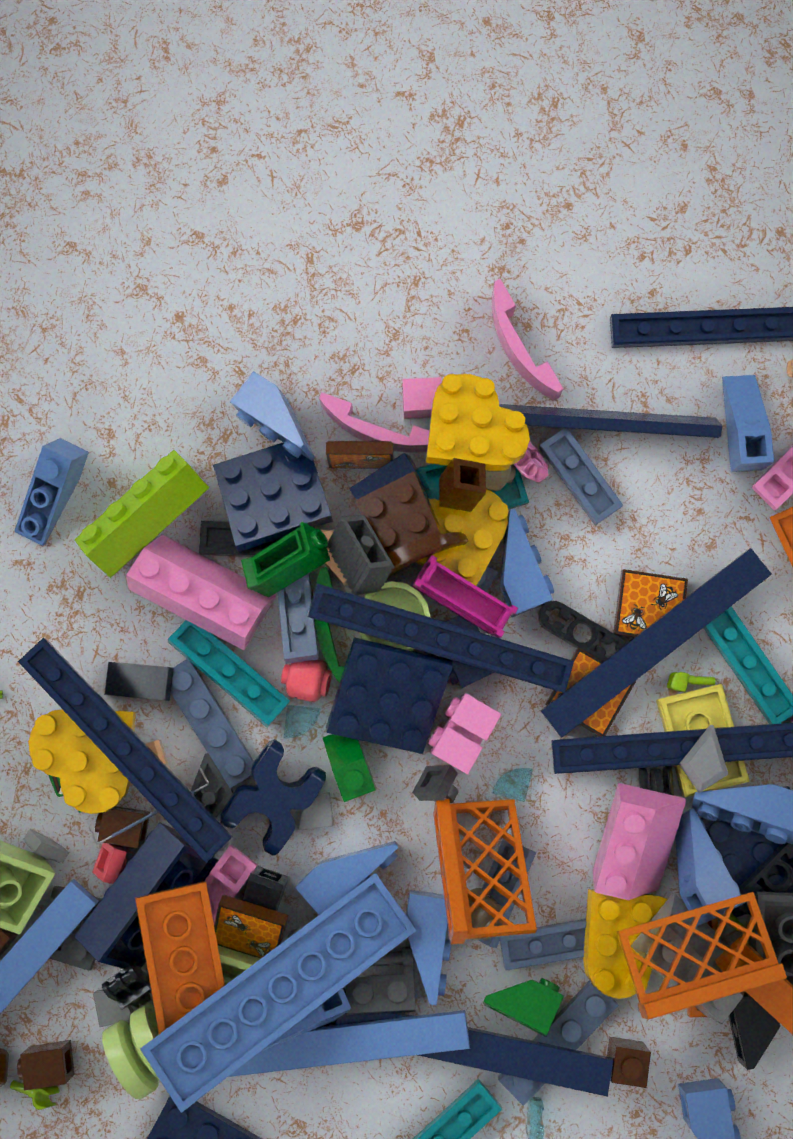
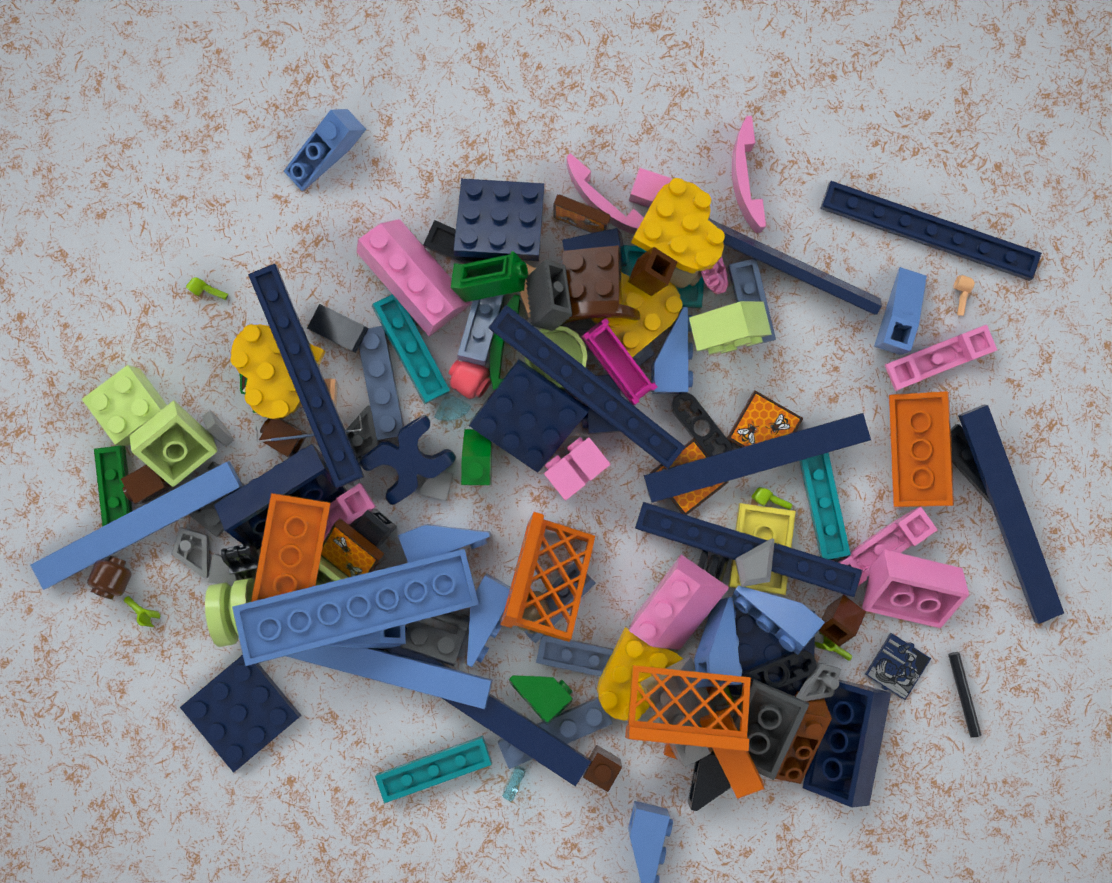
camera: 20 degrees right, 5 degrees up
reddish brown brick [17,1040,75,1091] -> none
lime slope [74,450,209,578] -> none
coral plate [92,843,127,884] -> none
medium blue slope [230,371,315,461] -> none
dark grey tile [412,765,458,803] -> none
clear light blue tile [492,768,533,802] -> none
none -> light grey piece [171,527,209,578]
none -> yellowish green brick [689,301,772,355]

